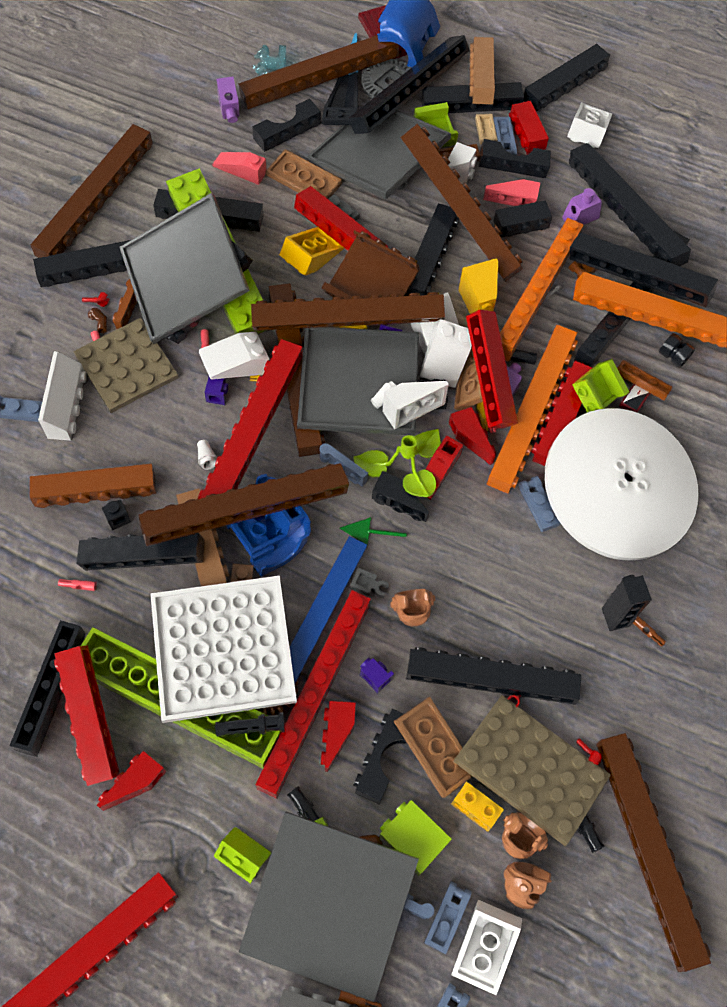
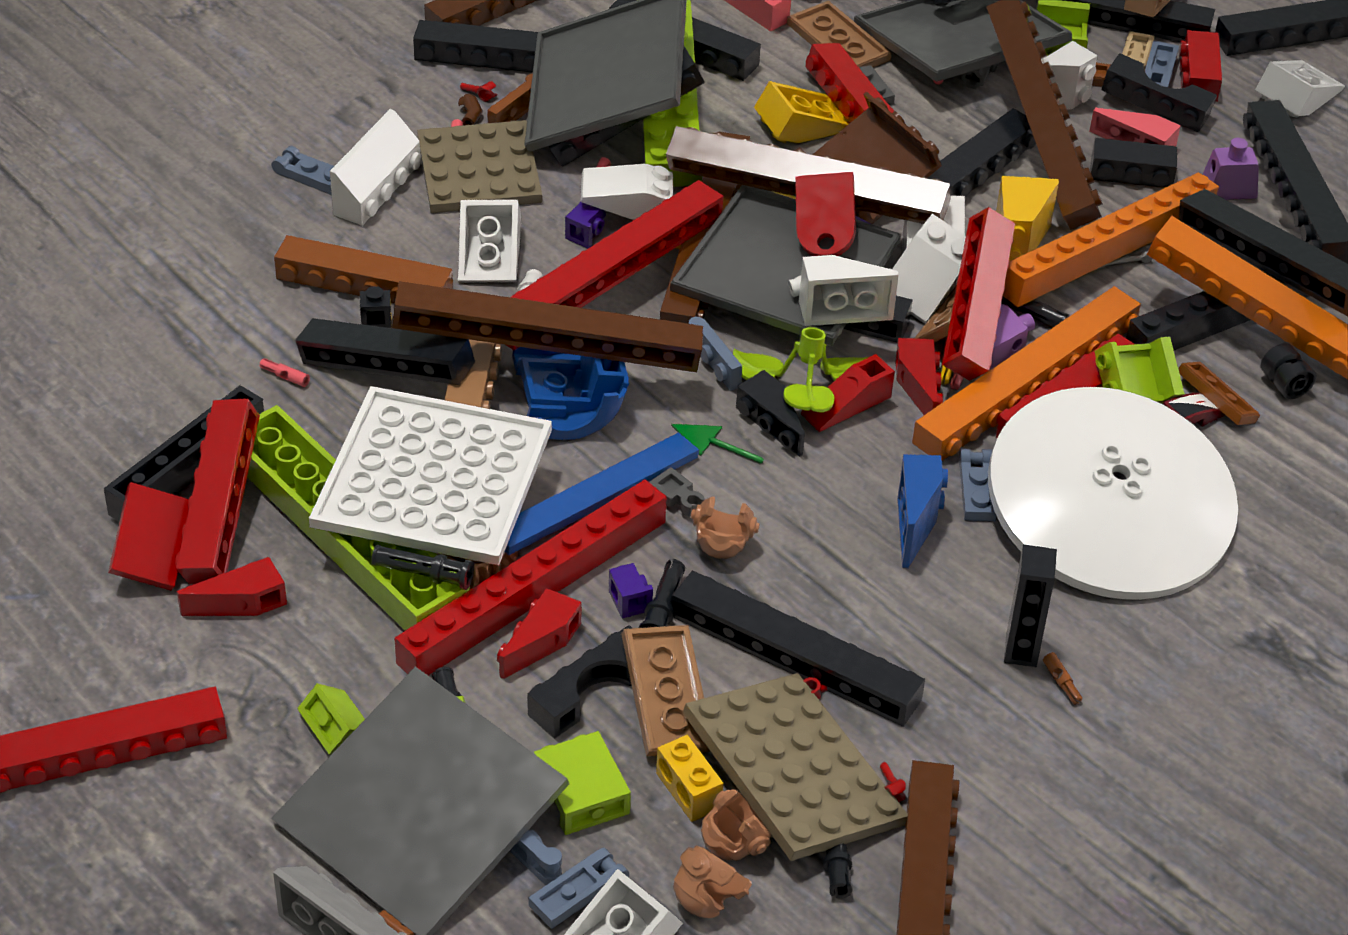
camera: 25 degrees right, 20 degrees down
none -> red tile [108,482,189,591]
none -> white slope [458,200,521,283]
none -> black pin [639,559,686,628]
none -> red tile [795,172,856,256]
none -> blue slope [897,454,948,568]

